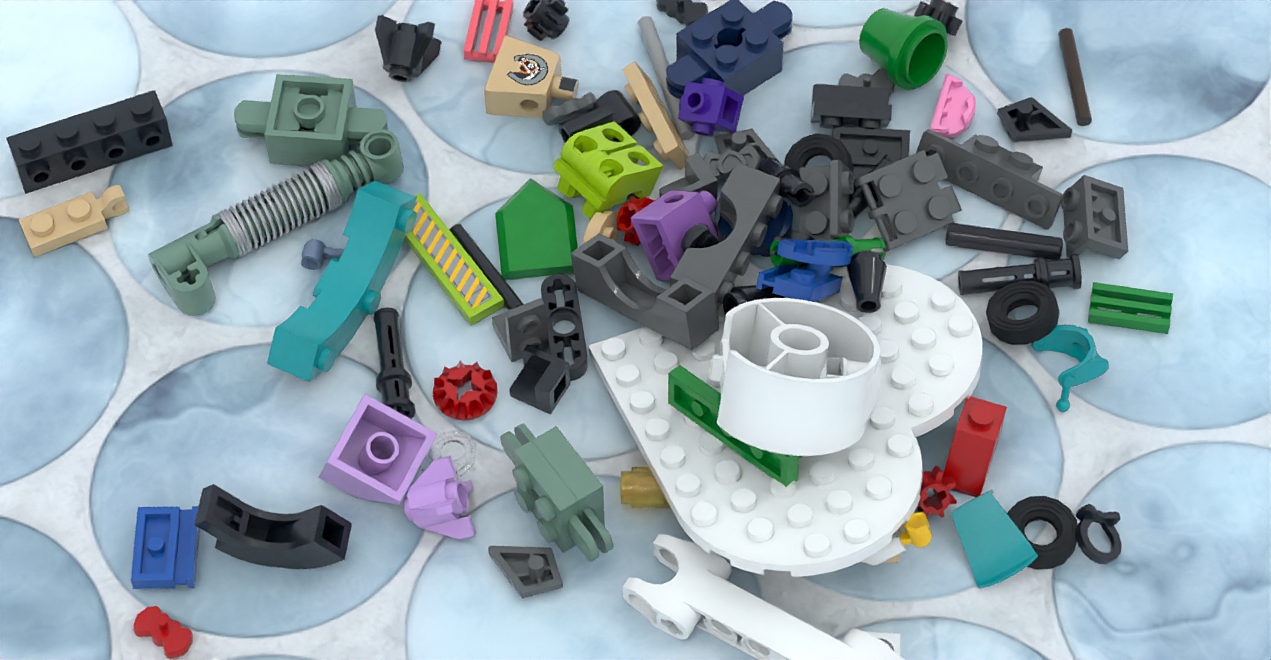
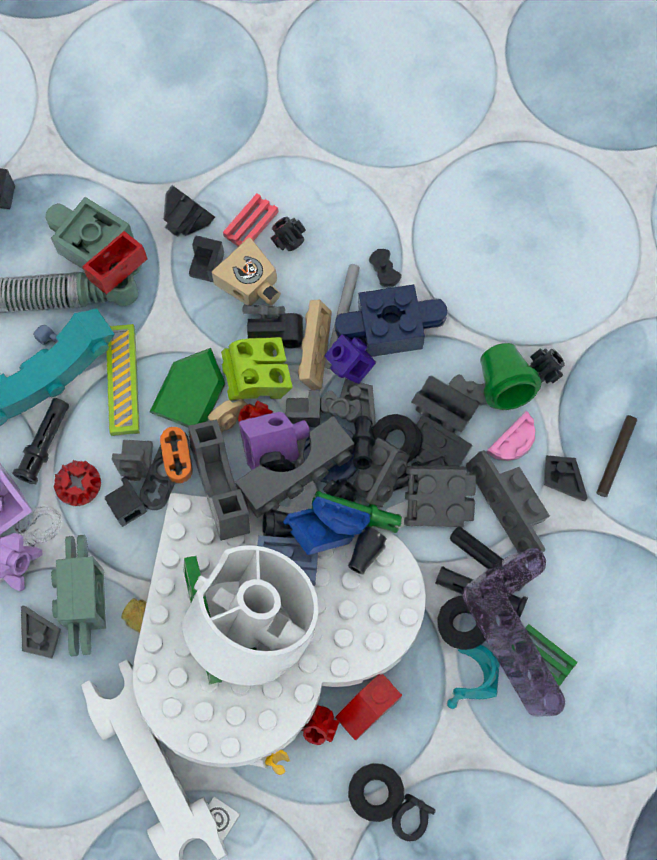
camera: 30 degrees right, 15 degrees up
black bar [450,224,524,310] -> none
teal piece [950,489,1038,588] -> none
dark grey bracket [1061,175,1128,260] -> none
none -> red piece [82,231,148,295]
none -> orange beam [160,427,193,483]
none -> black panel [189,235,224,283]
none -> clear purple beam [463,548,565,717]

